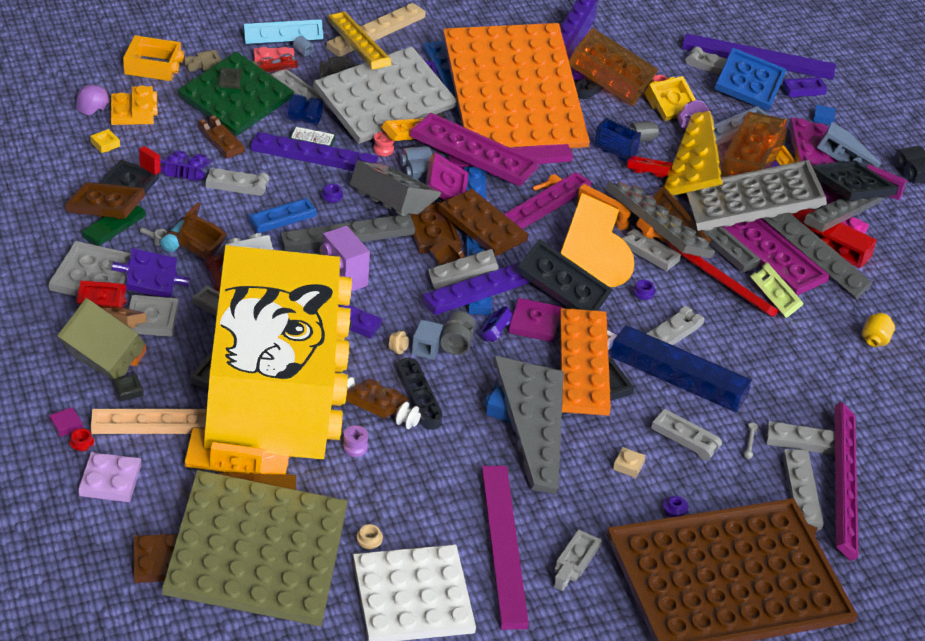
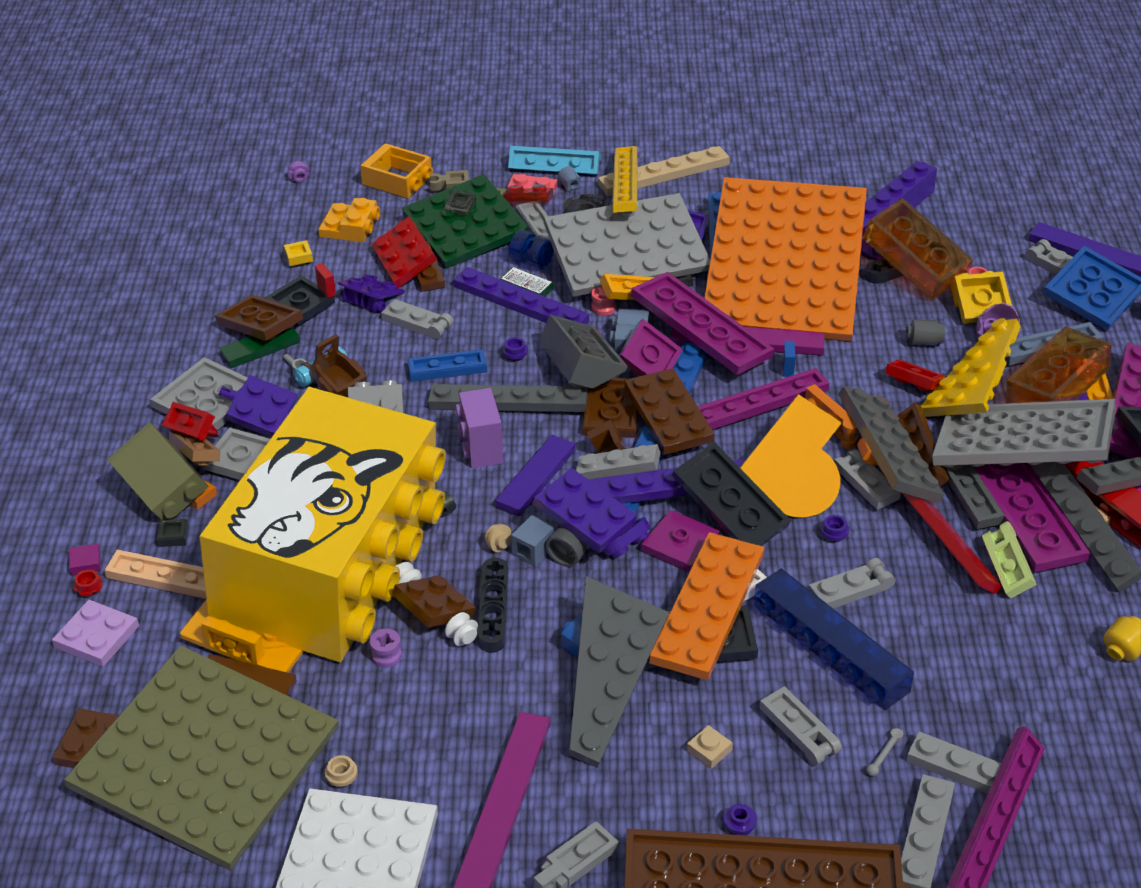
camera: 25 degrees right, 0 degrees up
medium lavender hair [76,84,109,115] -> none
dark purple plate [338,305,382,339] -> none
orange hand [532,174,562,191] -> none
clear blue brick [594,118,641,161] -> none
none -> medium lavender plate [288,161,309,182]
none -> red plate [371,216,438,288]
none -> dark purple tile [495,435,575,517]
none -> dark purple plate [533,468,637,553]
none -> blue tile [783,341,796,377]

